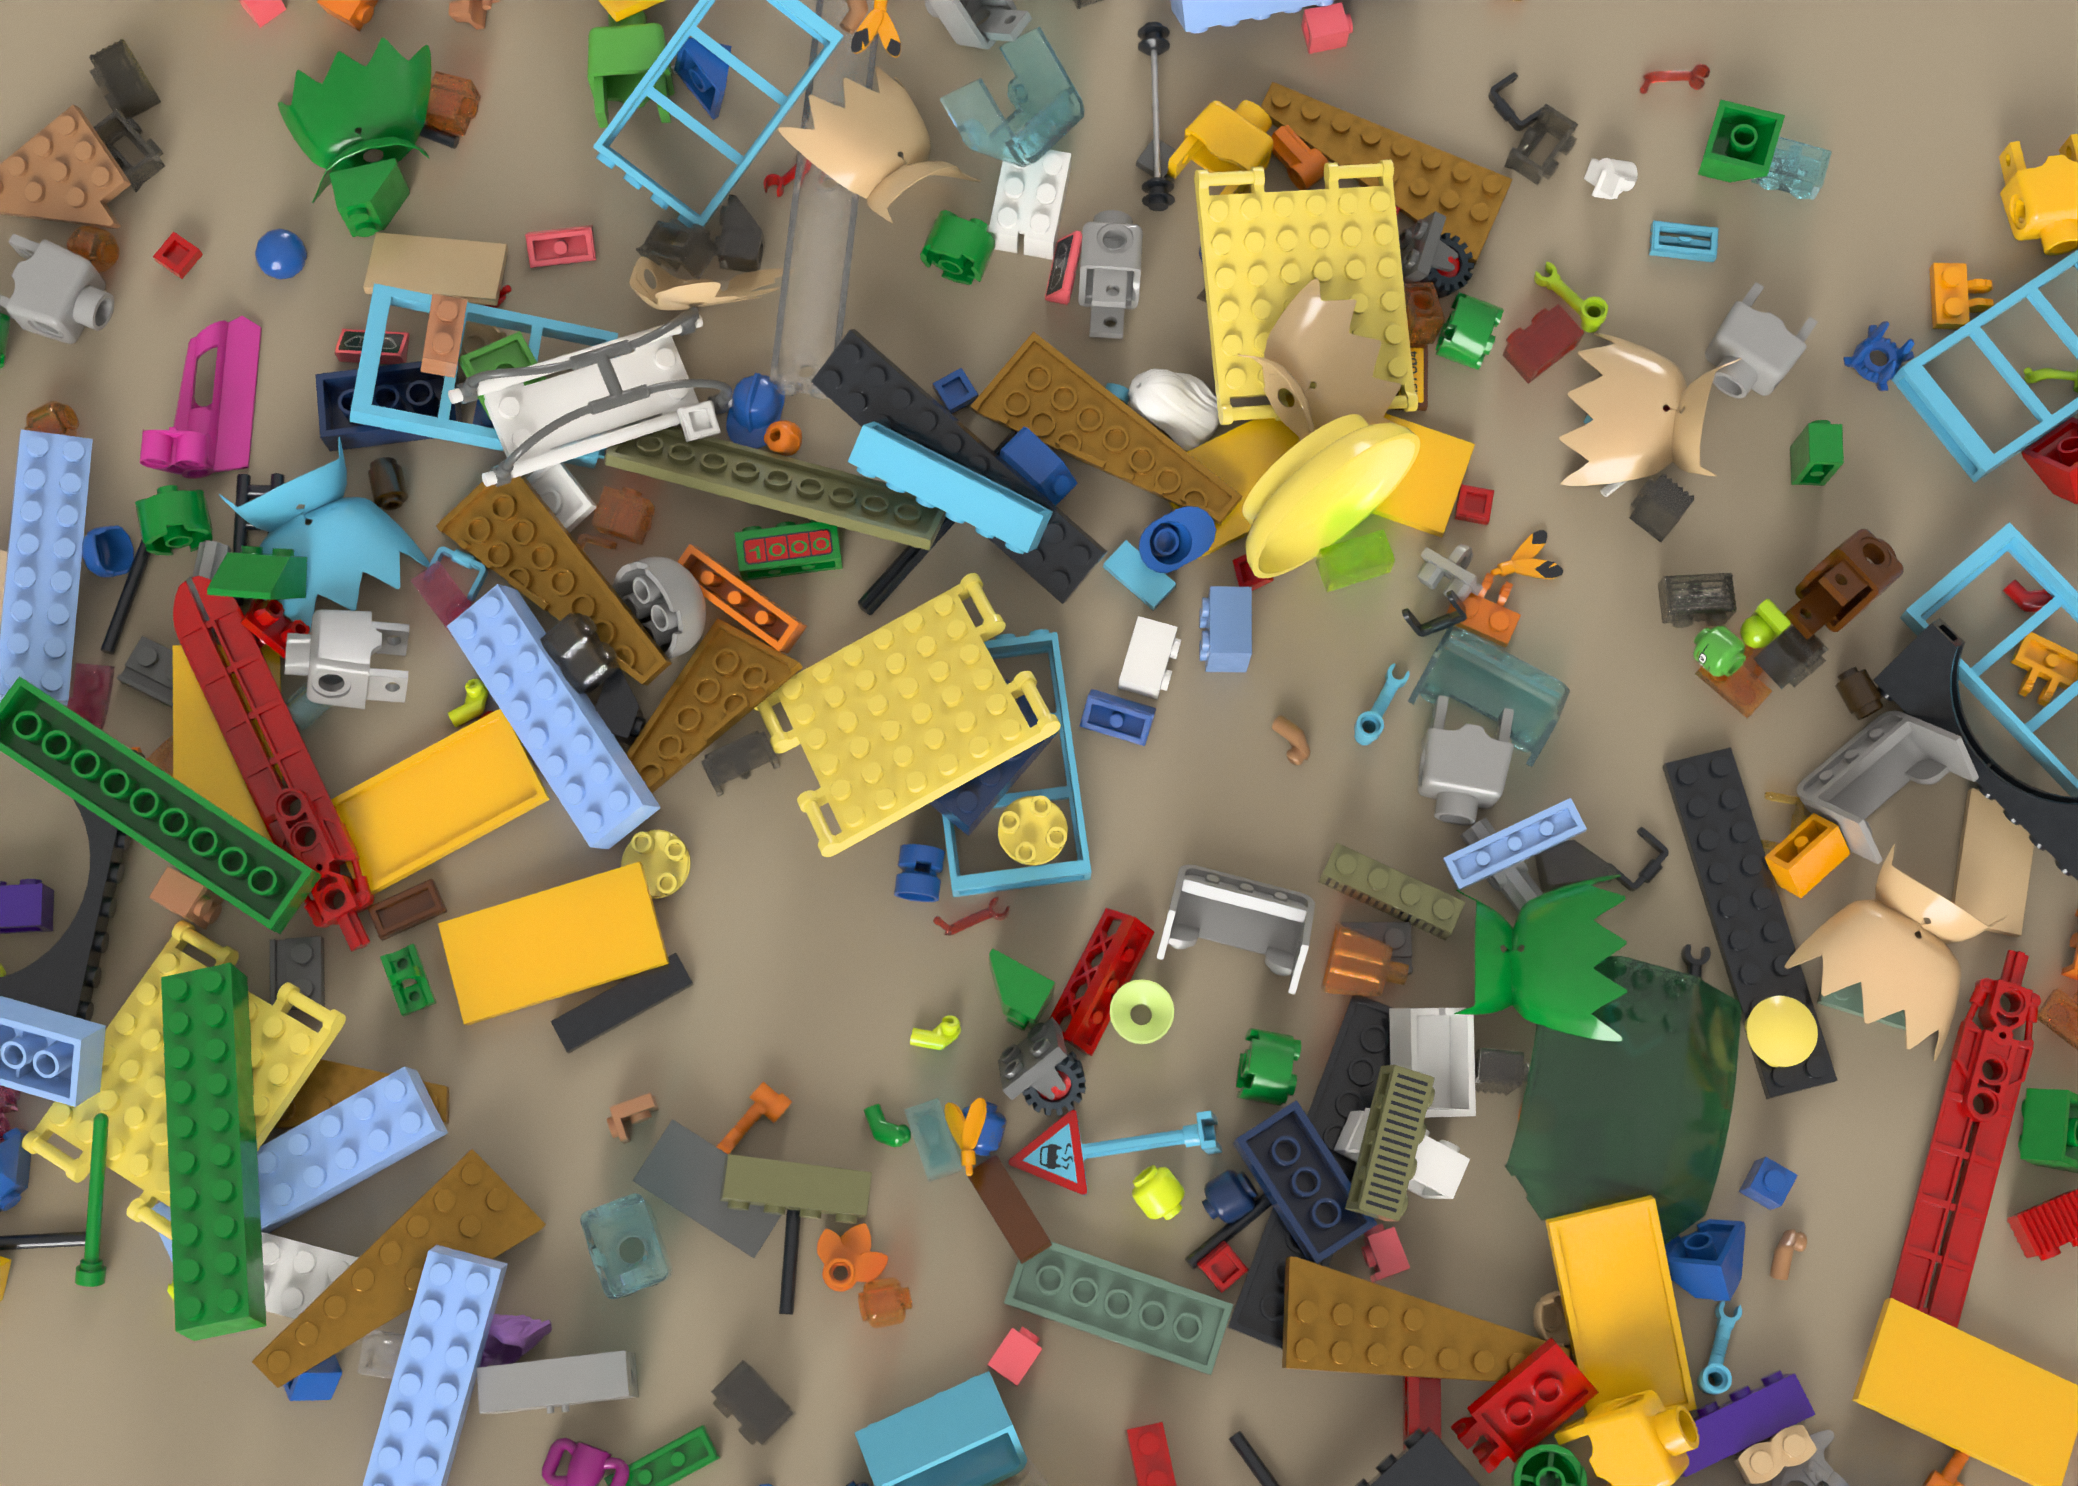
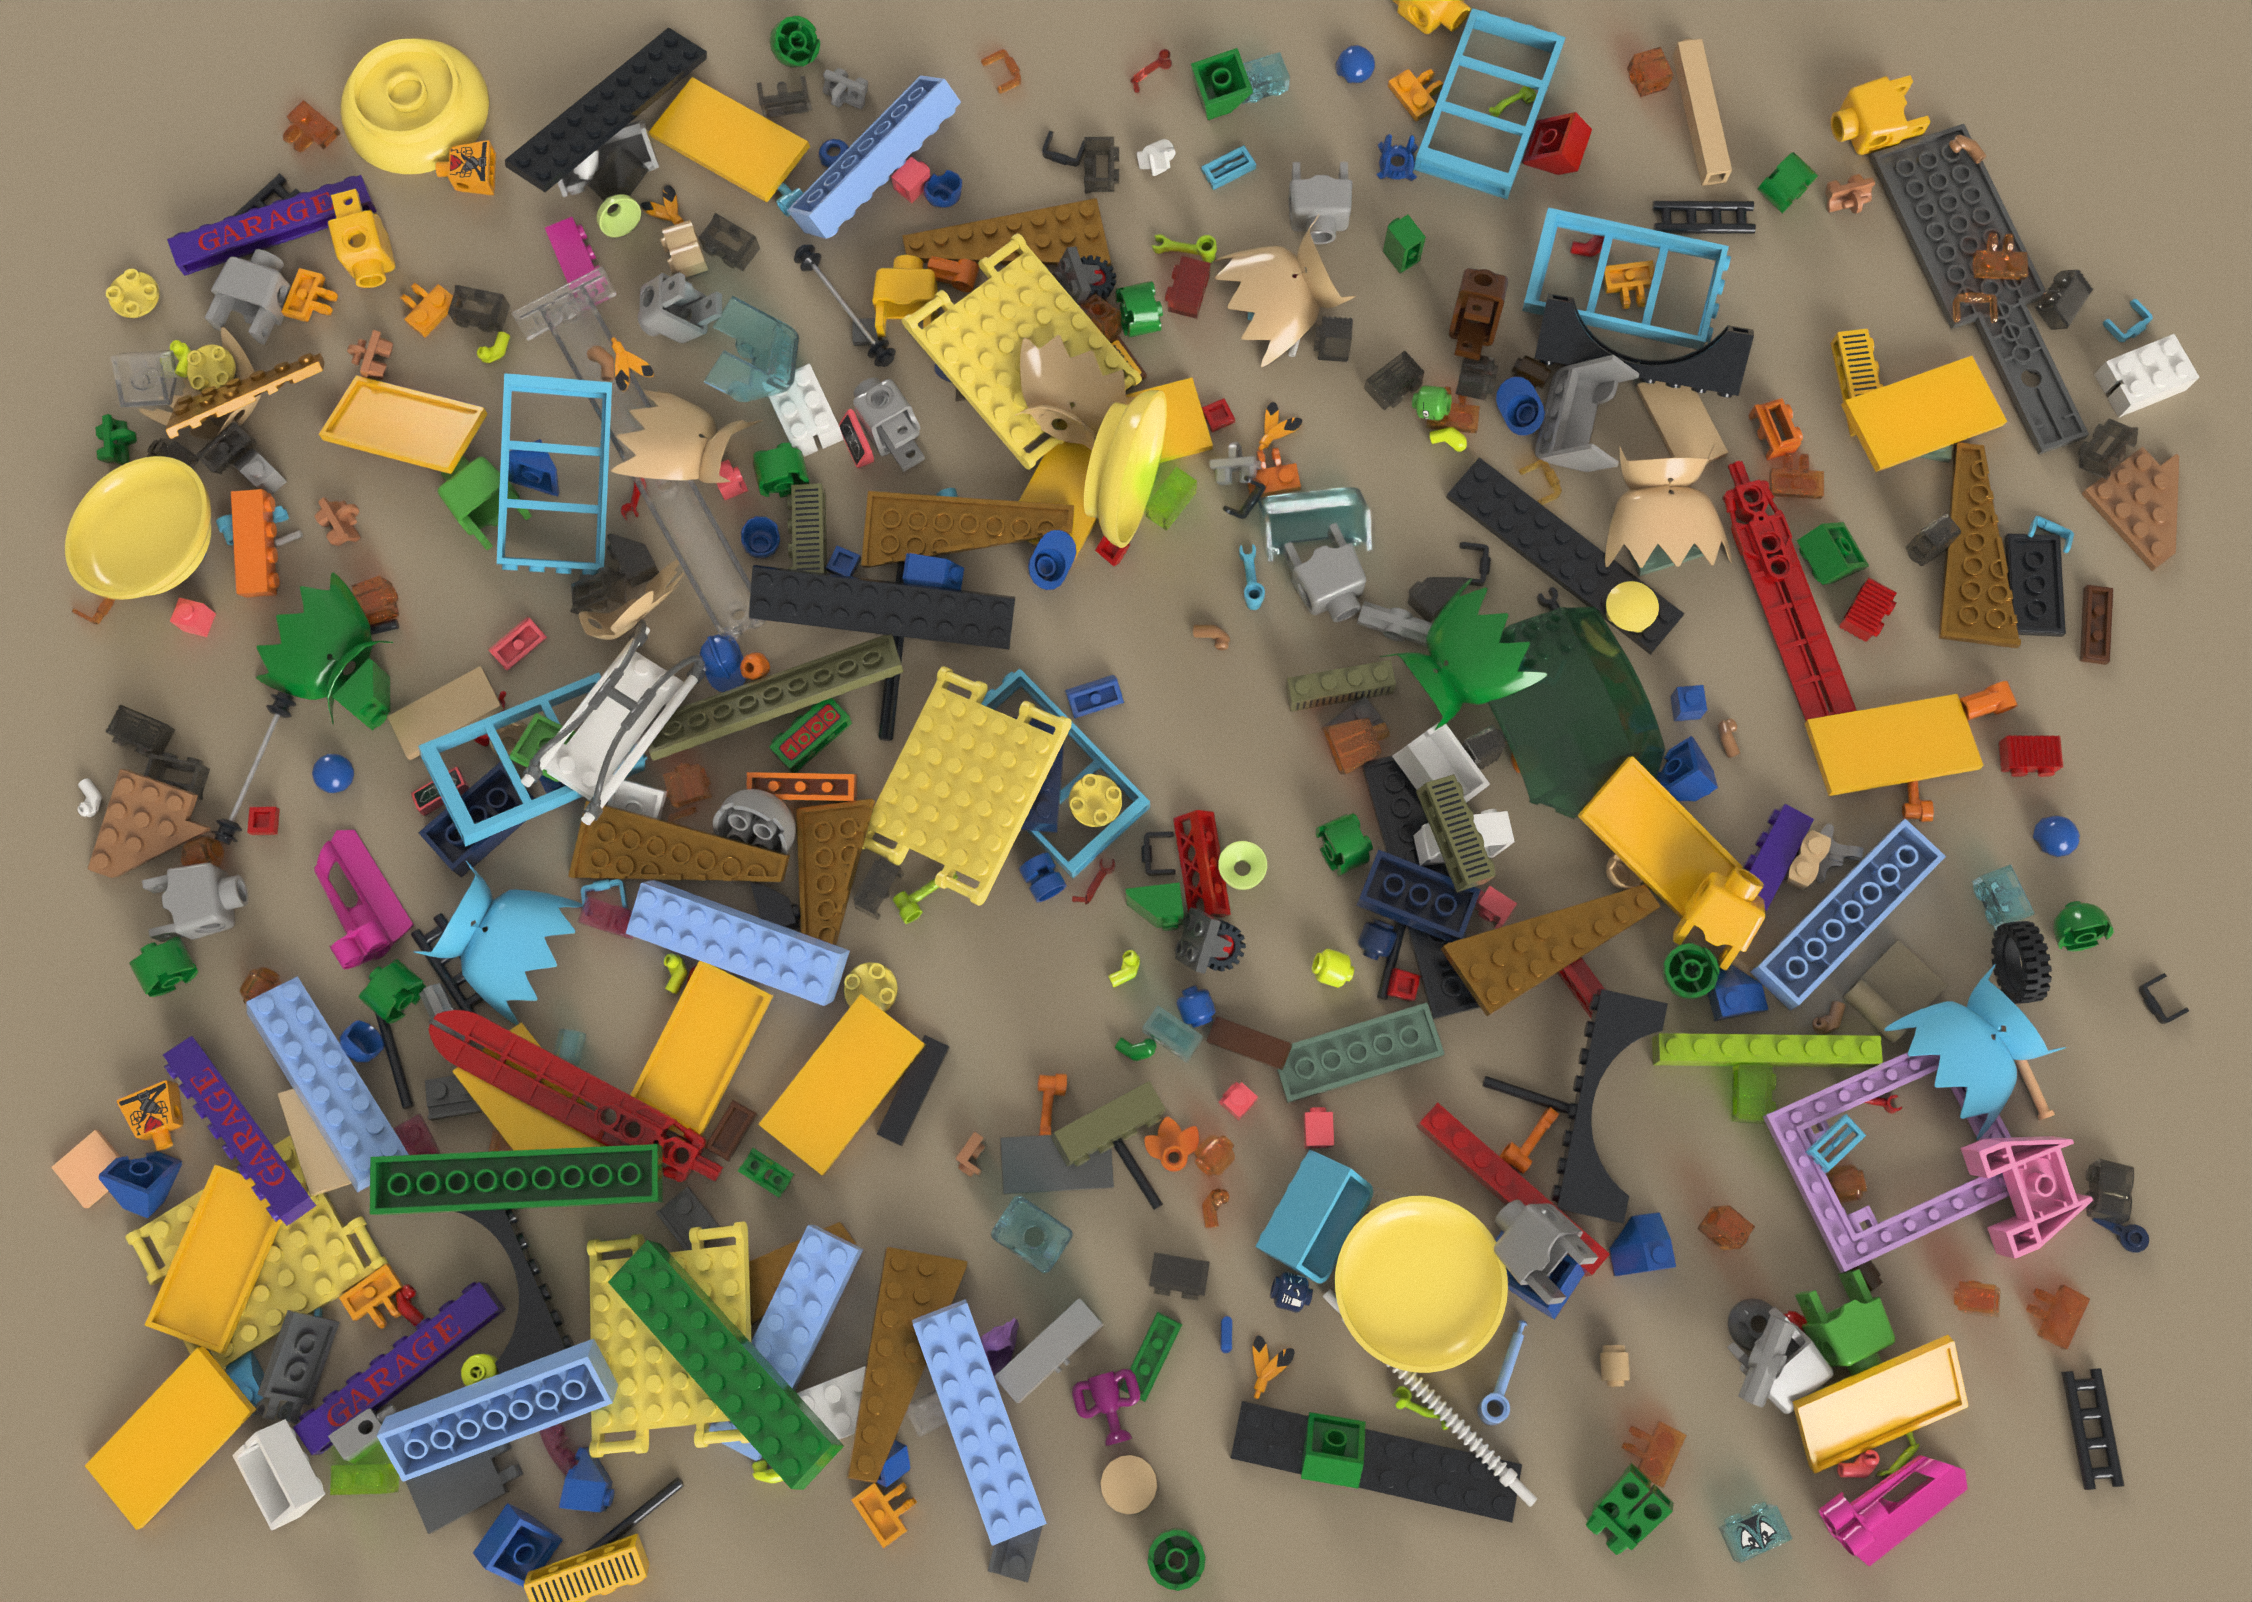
camera: 30 degrees left, 0 degrees up
green piece [75,1113,109,1287] -> none
nougat brick [149,867,224,930] -> none
green slope [207,546,307,600] -> none
red hips [240,599,310,659] -> none
light grey piece [284,609,409,709] -> none
dark brown brick [368,457,408,510] -> none
nougat brick [420,294,467,378] -> none
clear smoke brick [540,613,620,694] -> none
white tile [677,400,721,442] -> none
medium azure brick [848,421,1053,554] -> none
light orange piece [944,1098,987,1176] -> none
medium azure piece [1008,1109,1222,1196] -> none
medium azure tile [1103,540,1176,611] -> none
white brick [1118,616,1181,700] -> none
white piece [1128,369,1219,451] -> none
light grey windscreen [1157,865,1315,995] -> none
medium blue piece [1199,586,1252,672] -> none
light blue piece [1443,798,1587,891] -> none
red tile [1450,1337,1599,1474] -> none
medium azure brick [1697,1301,1742,1395] -> none
lime tile [1740,599,1790,649] -> none
light orange brick [1764,813,1850,898] -> none
none -> white arm [78,778,102,817]
none -> black axle [211,692,297,845]
none -> coral brick [717,459,748,500]
none -> blue hair [741,516,780,558]
none -> olive brick [787,483,827,574]
none -> light orange hinge [851,1482,917,1549]
none -> lime brick [892,872,958,924]
none -> blue hair [924,170,962,208]
none -> black piece [1141,831,1176,876]
none -> clear orange arm [1202,1188,1229,1228]
none -> coral brick [1218,1082,1258,1121]
none -> blue hair [1335,45,1375,83]
none -> neon yellow arm [1430,427,1467,452]
none -> blue piece [1496,377,1545,436]

